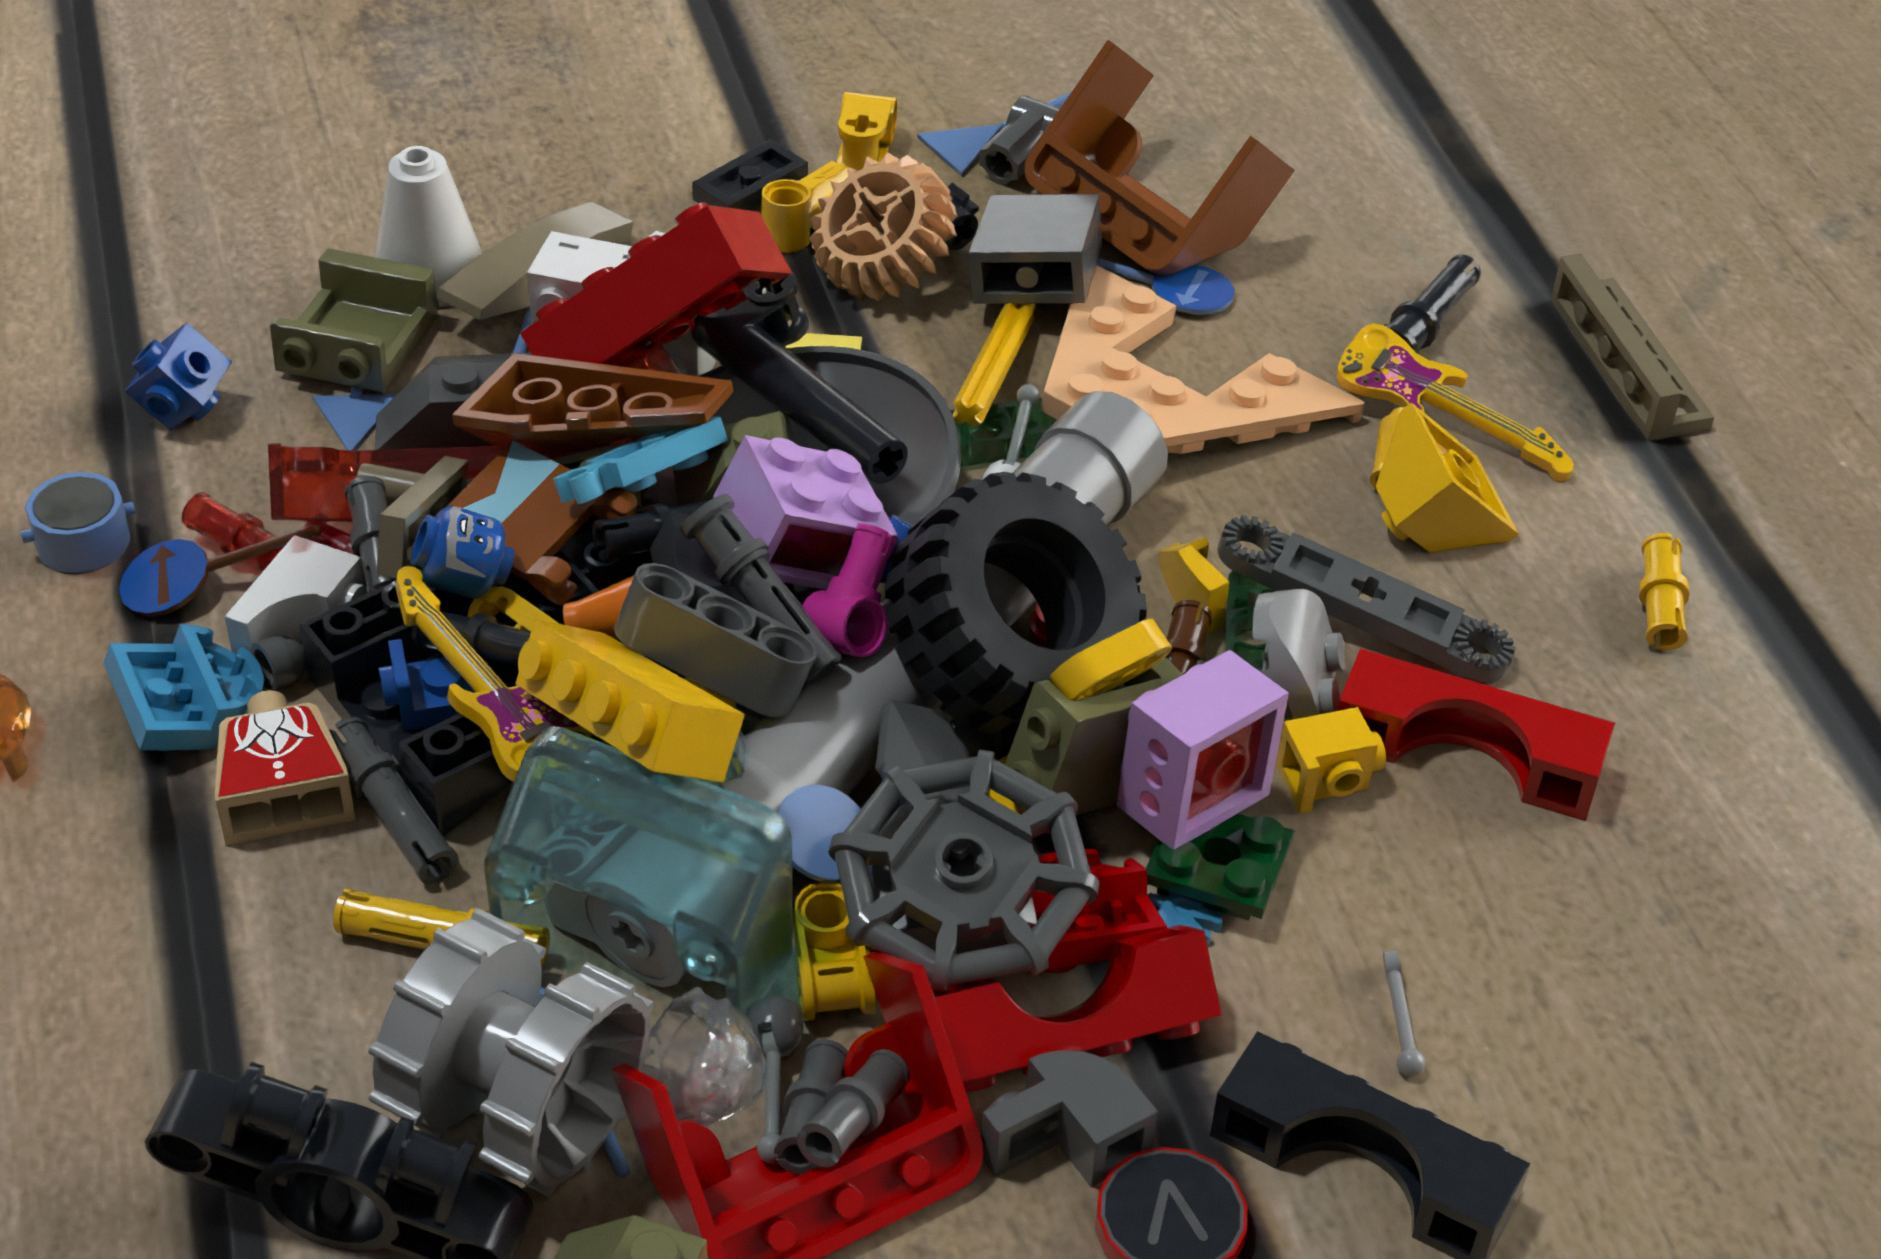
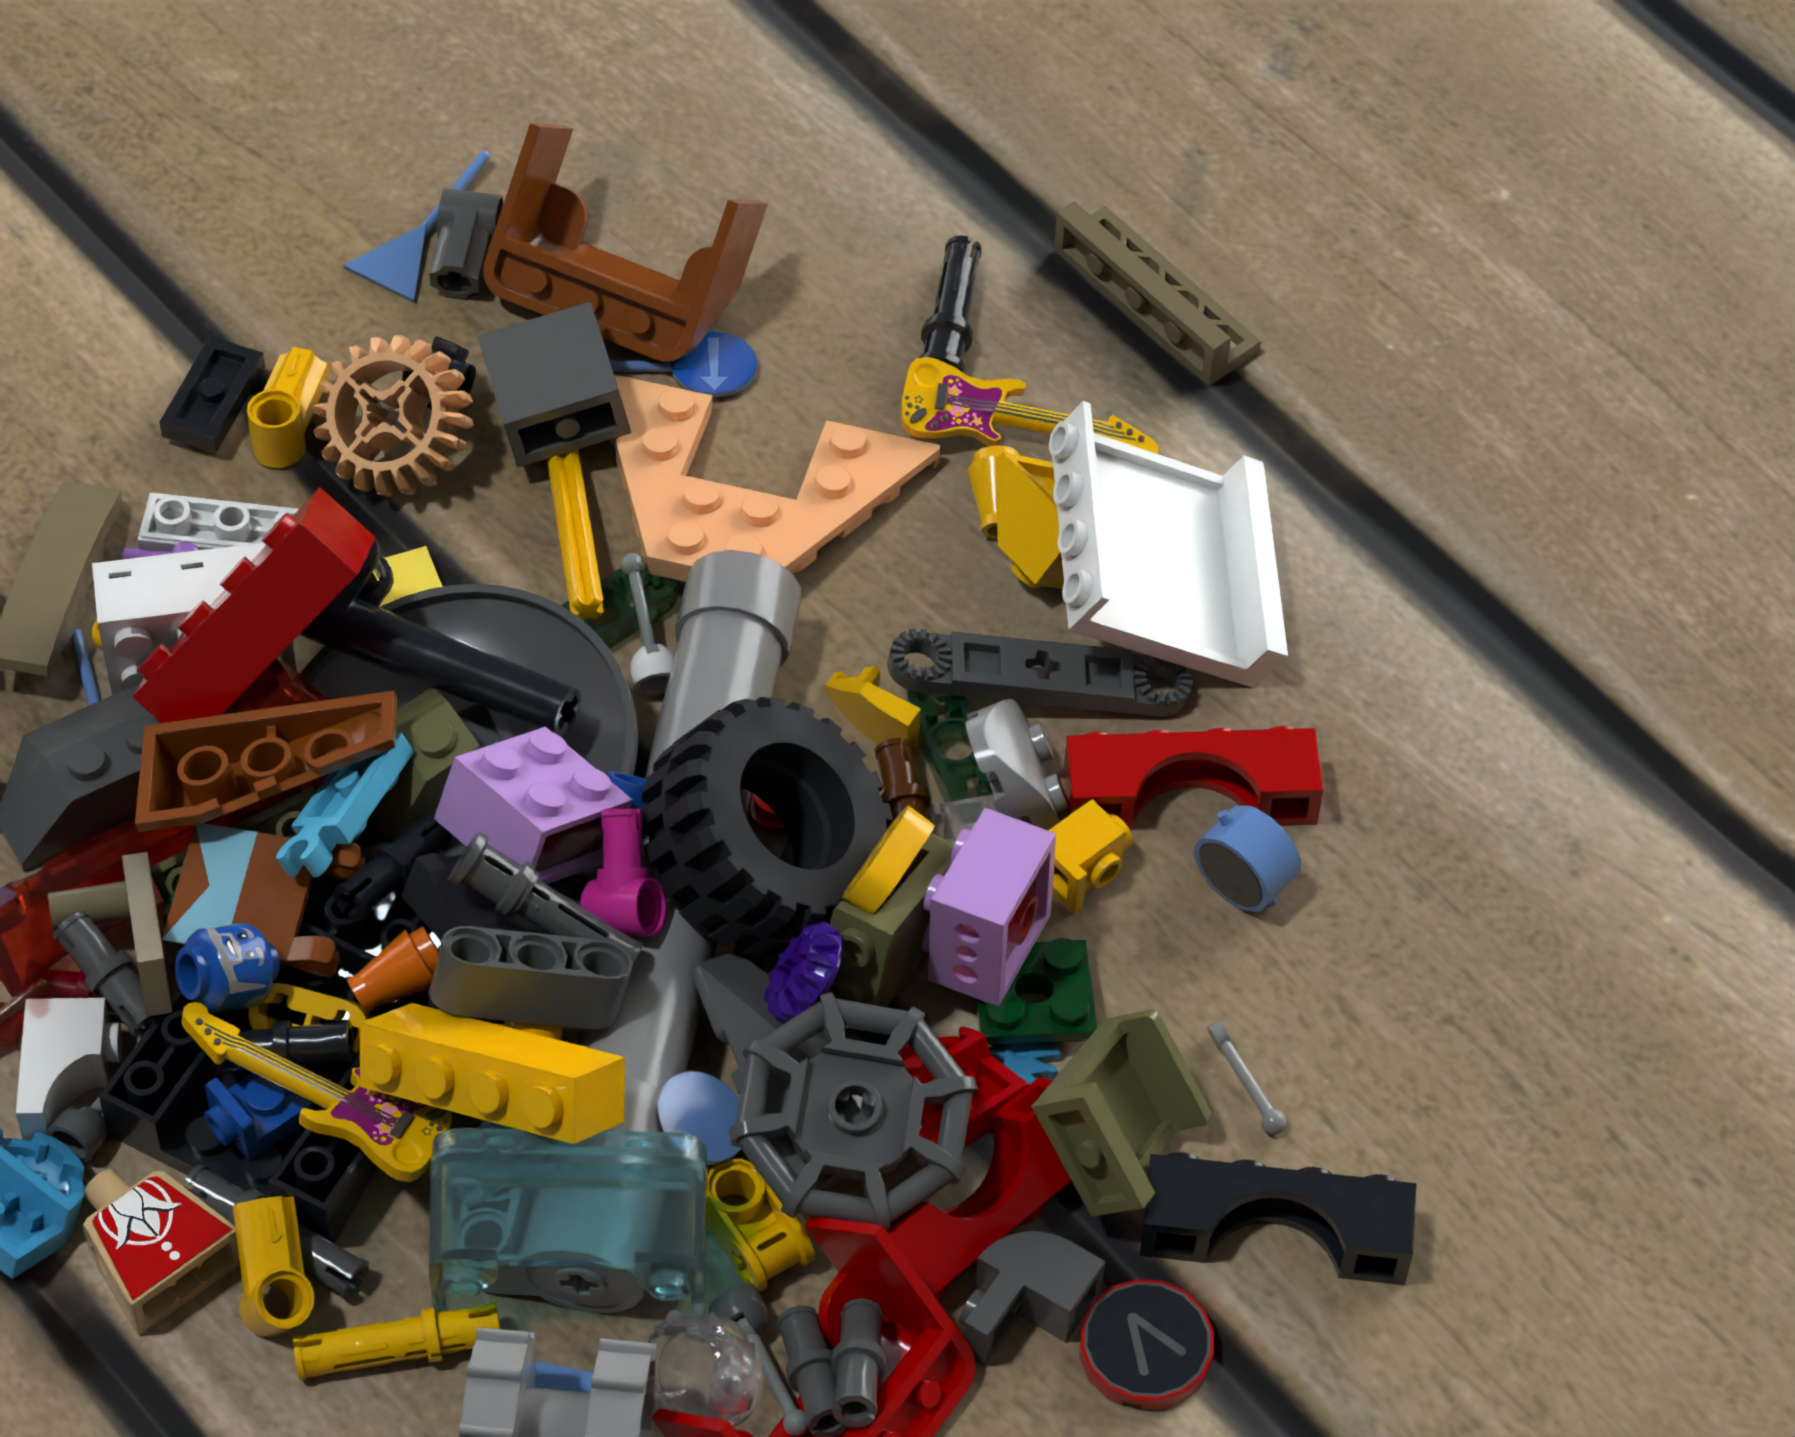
camera: 25 degrees left, 10 degrees up
yellow piece [837,92,898,172] -> none
yellow pin [1639,533,1690,651] -> none
none -> yellow piece [232,1196,315,1337]
none -> dark purple gear [764,922,842,1021]
none -> olive panel [1031,1009,1213,1217]
none -> white panel [1049,401,1288,688]
none -> medium blue piece [1194,805,1301,912]

